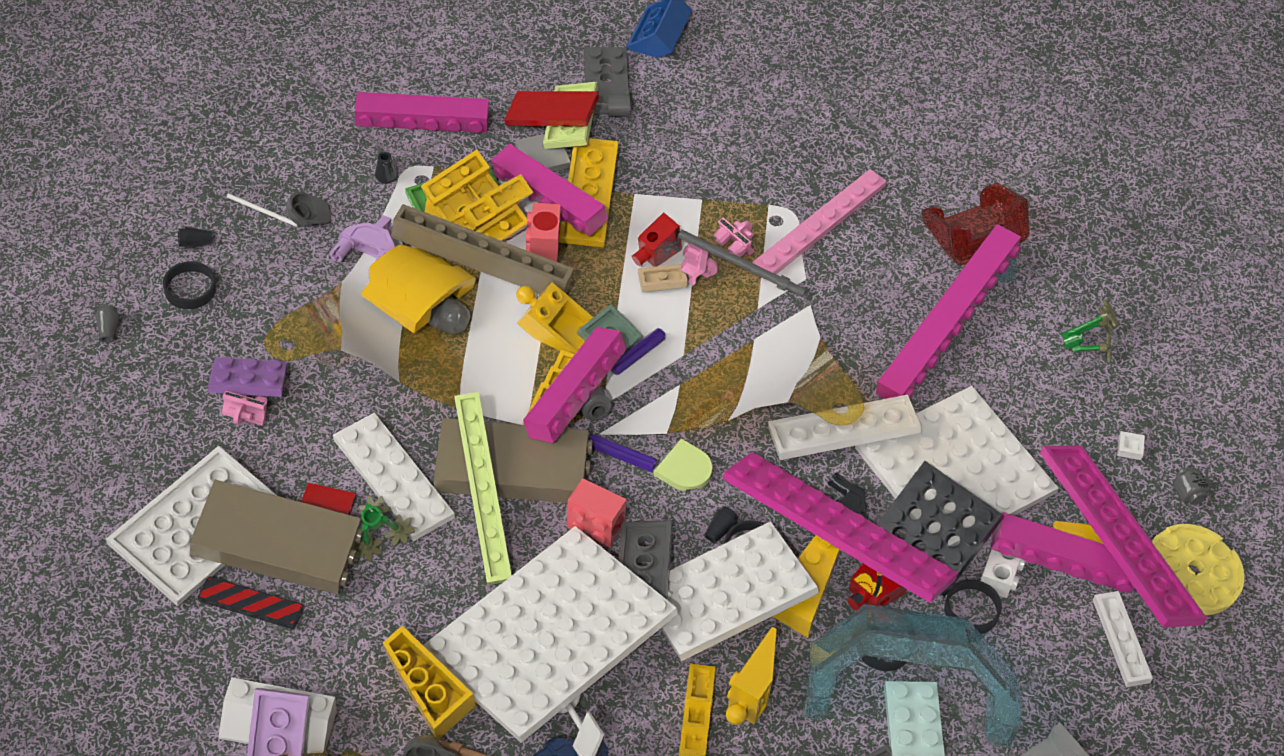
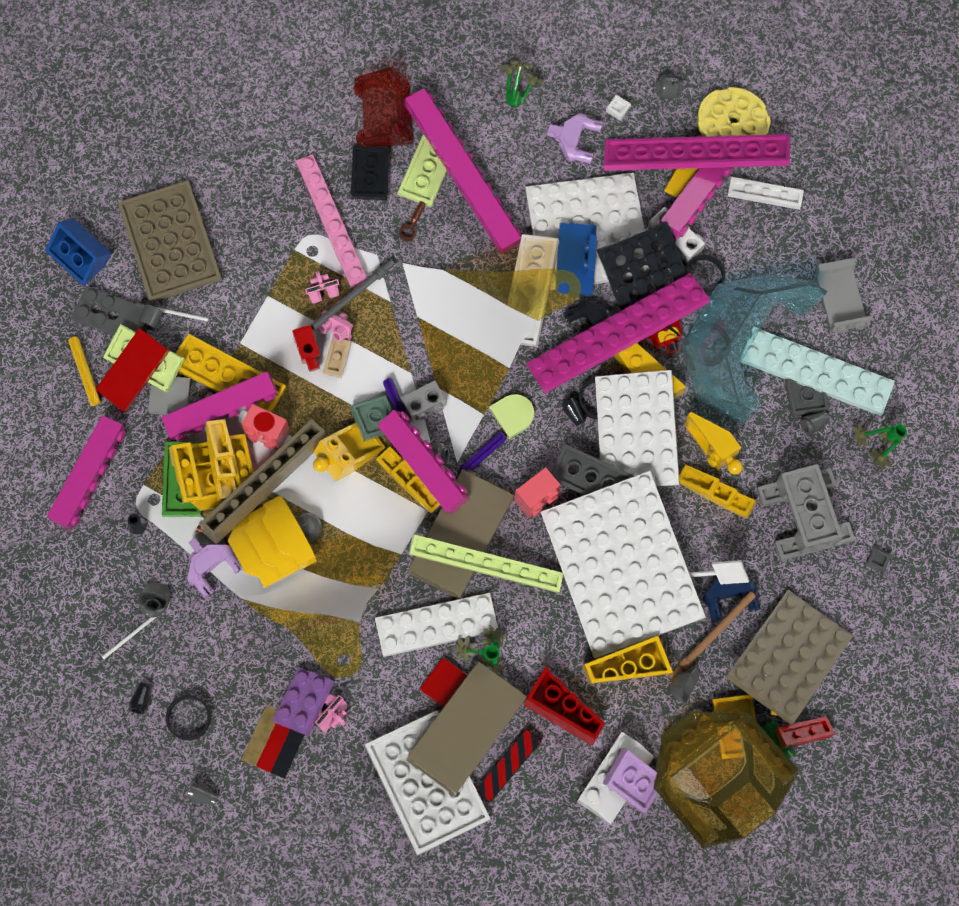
camera: 65 degrees left, 20 degrees up
none -> yellow axle [68,336,101,406]
none -> dark tan plate [118,180,222,303]
none -> white axle [156,307,209,322]
none -> sticker [241,705,305,779]
none -> black plate [350,146,390,200]
none -> yellowish green tile [398,135,447,207]
none -> copper piece [399,201,426,242]
none -> light grey brick [401,380,446,422]
none -> red wedge [524,666,605,746]
none -> lavender connector [547,113,603,165]
none -> blue bracket [555,223,597,296]

